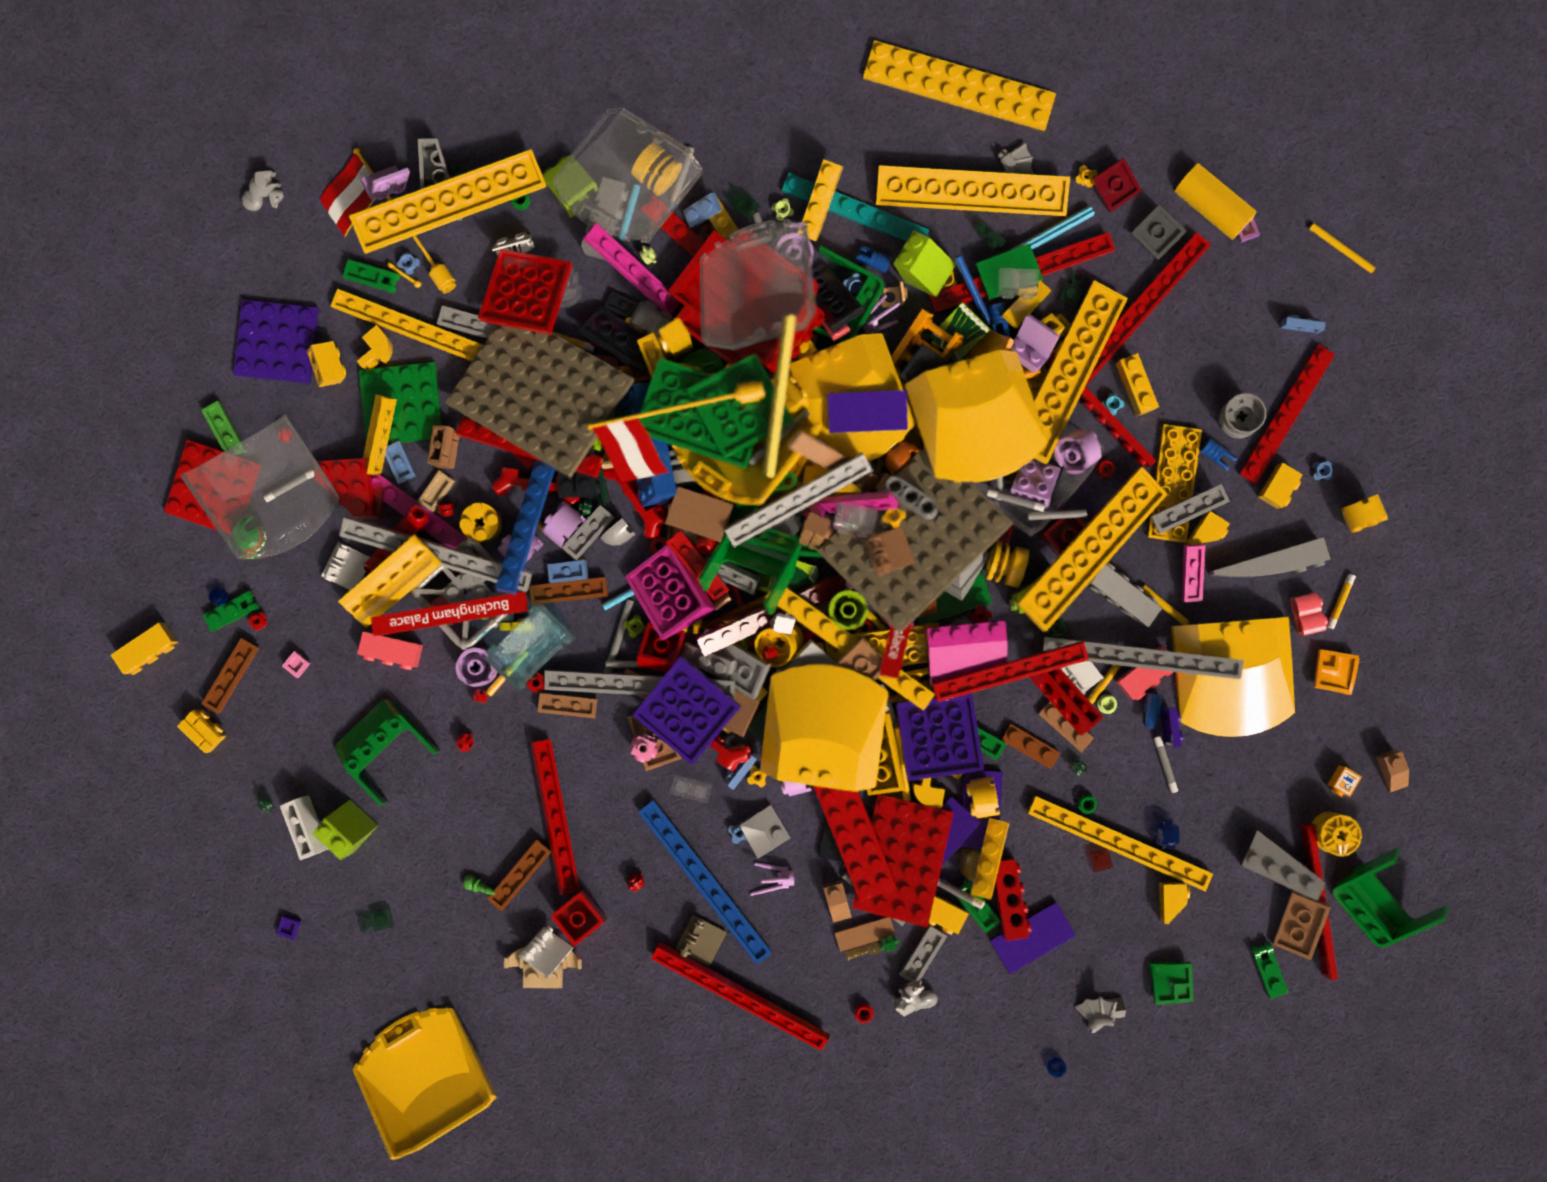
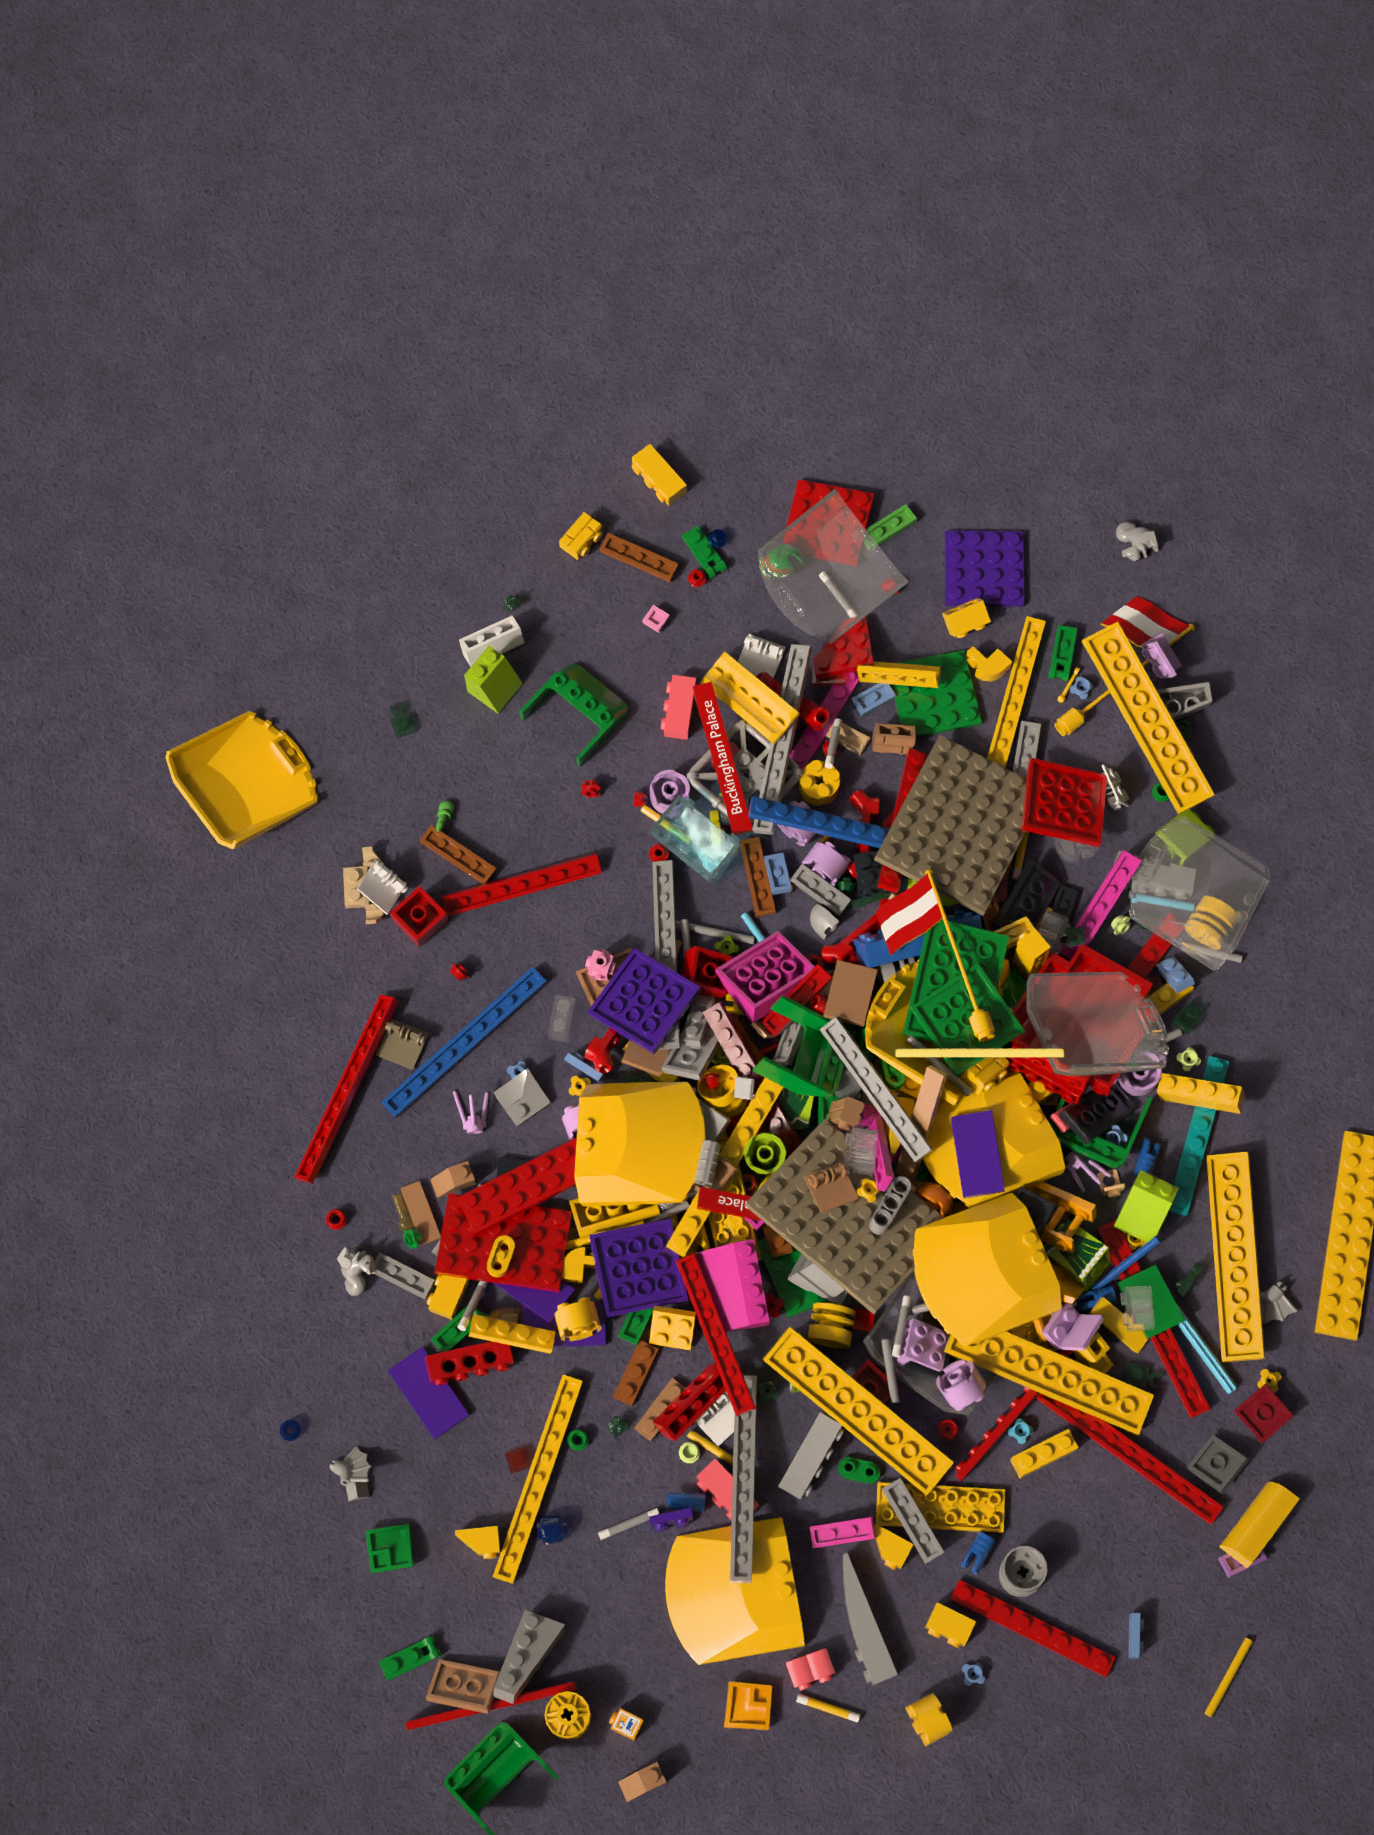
camera: 85 degrees right, 15 degrees down
dark purple tile [276,914,301,940] -> none
medium nougat plate [538,693,598,718] -> none
yellow bar [1142,585,1190,625] -> none
none -> yellow plate [487,1236,515,1277]
none -> yellow plate [649,1305,696,1350]
none -> light grey axle [694,1140,721,1186]
none -> light grey bar [825,719,842,769]
none -> green plate [838,1457,880,1484]
none -> clear green plate [1065,926,1086,948]

